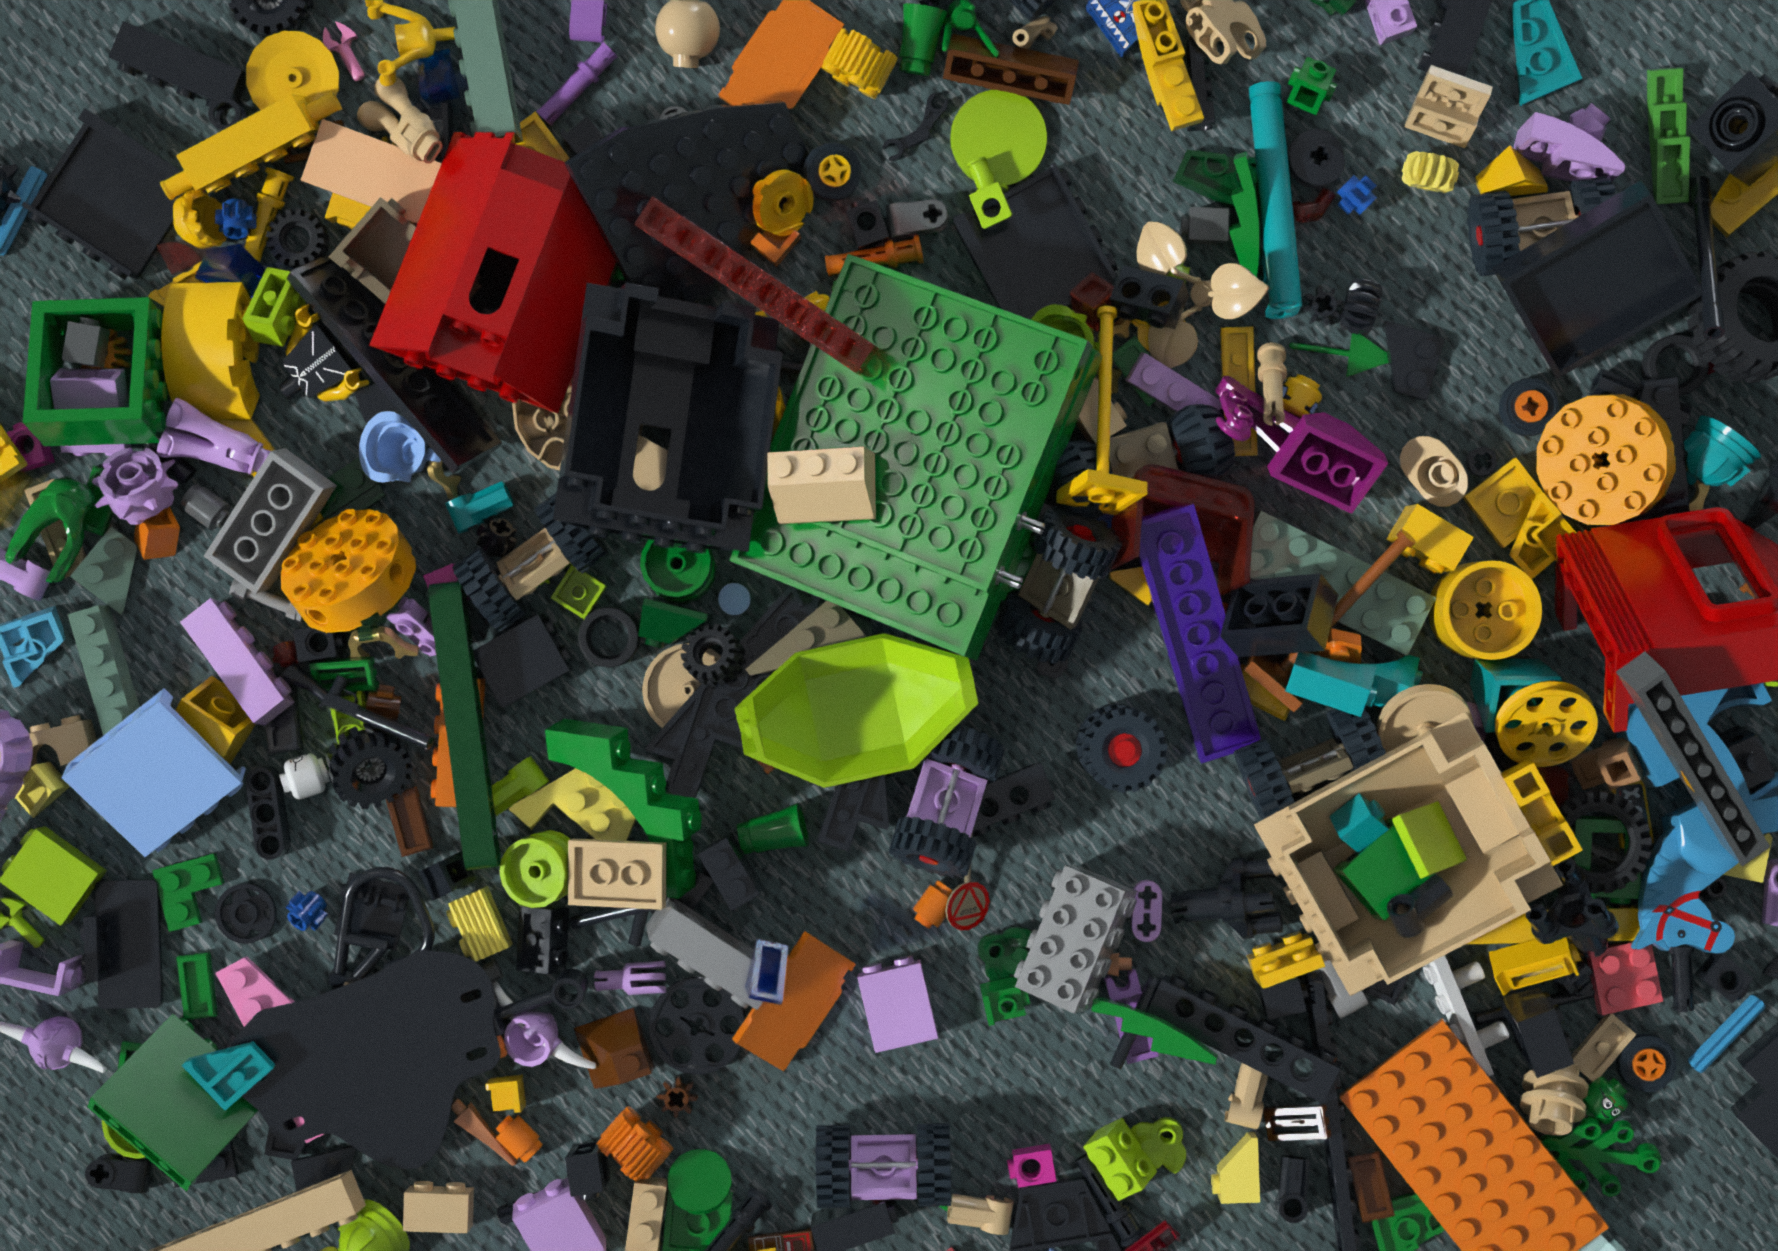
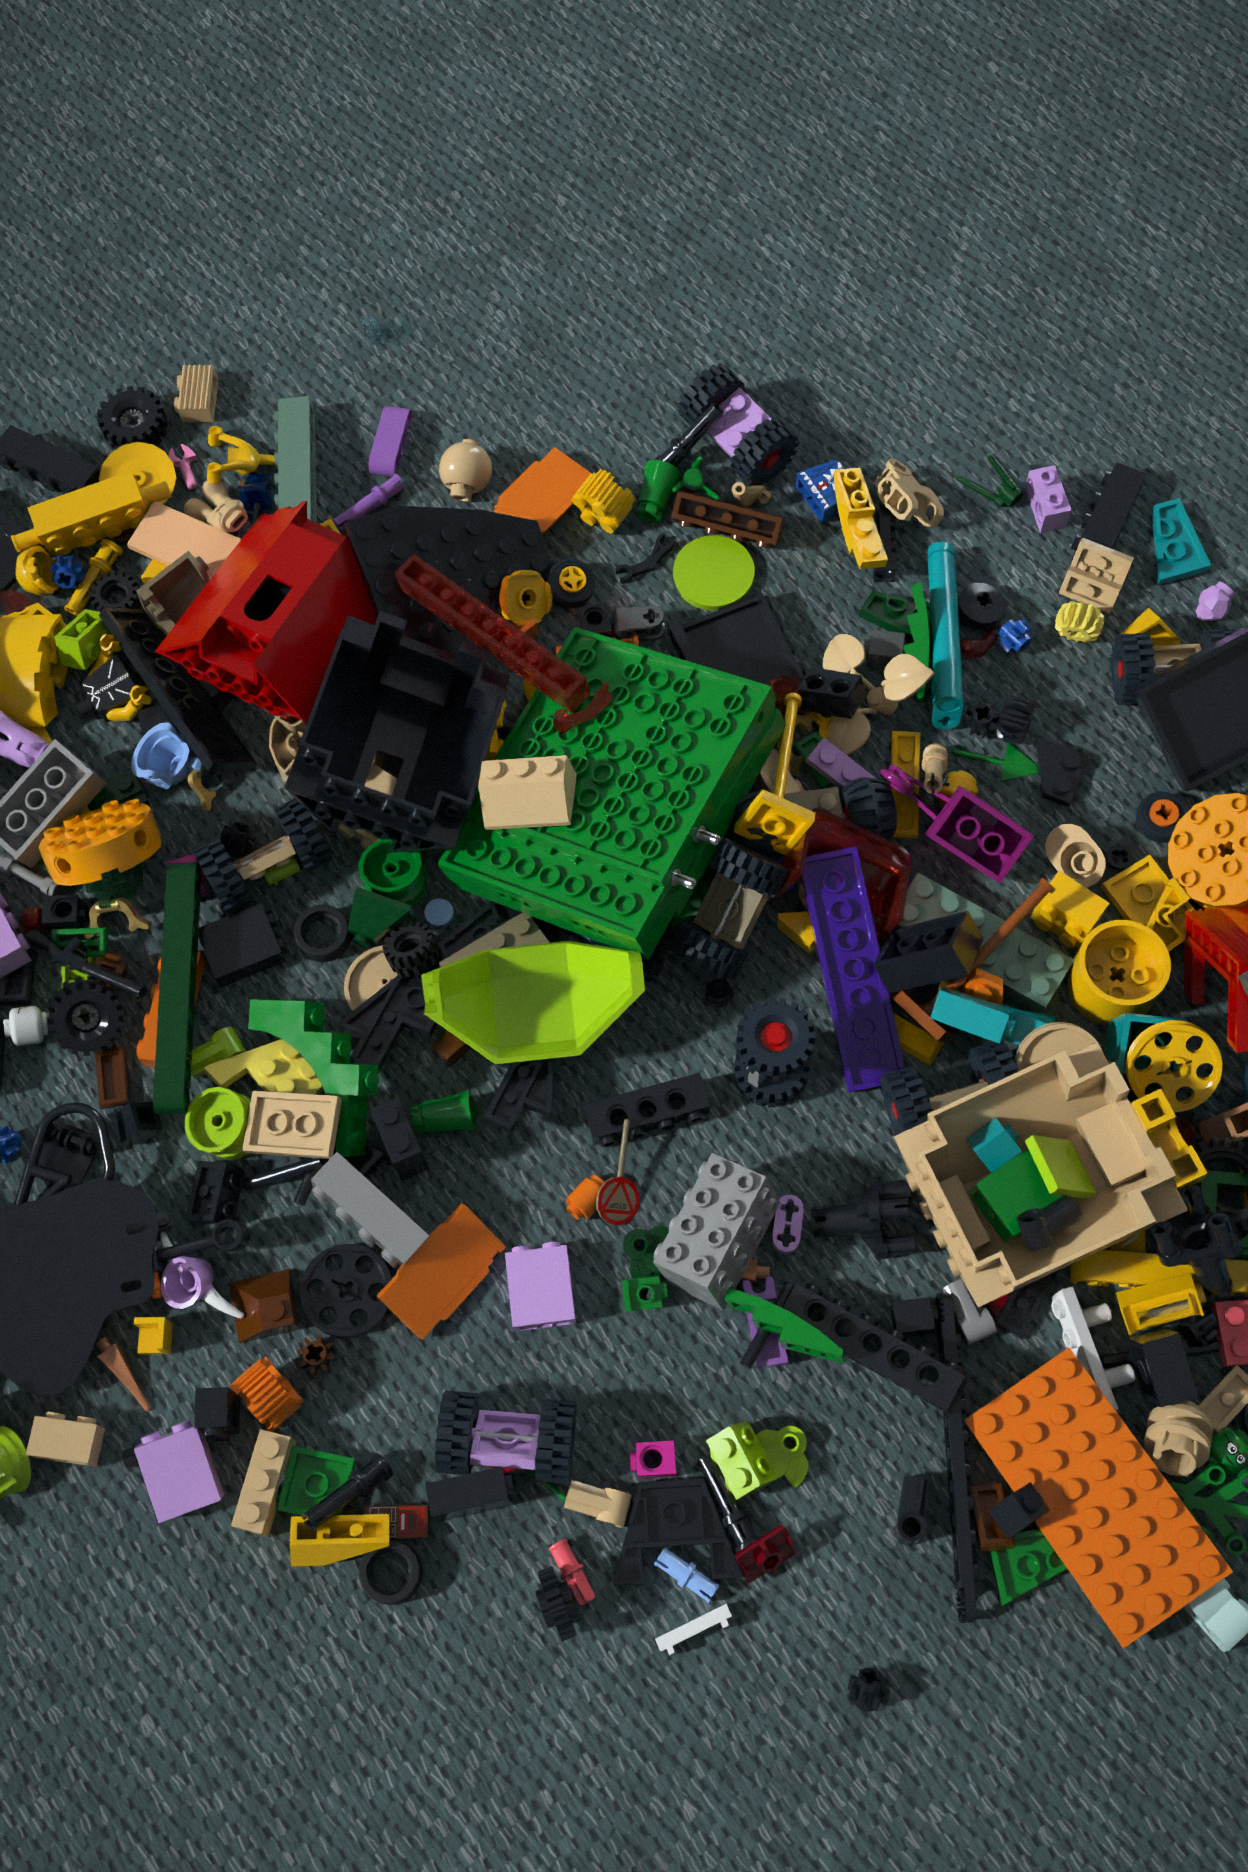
camera: 15 degrees right, 20 degrees down
clear blue slope [195,244,266,299] -> none
lavender hinge [386,597,436,656] -> none
teal piece [445,481,515,534] -> none
light yellow brick [446,886,513,962] -> none
orange brick [495,1115,543,1163] -> none
lime piece [551,565,608,619] -> none
lavender arm [594,961,666,995] -> none
green tile [667,1149,732,1215] -> none
clear blue slope [745,939,789,1005] -> none
black plate [889,725,1005,878] -> none
lime bracket [967,156,1012,229] -> none
light yellow slope [1211,1132,1260,1204] -> none
tan piece [1224,1063,1268,1130] -> none
yellow plate [1246,931,1325,989] -> none
tile [1263,1104,1332,1141] -> none
green brick [1286,57,1337,115] -> none
lavender slope [1514,112,1625,182] -> none
none -> clear red piece [553,682,612,733]
none -> black brick [988,1482,1050,1539]

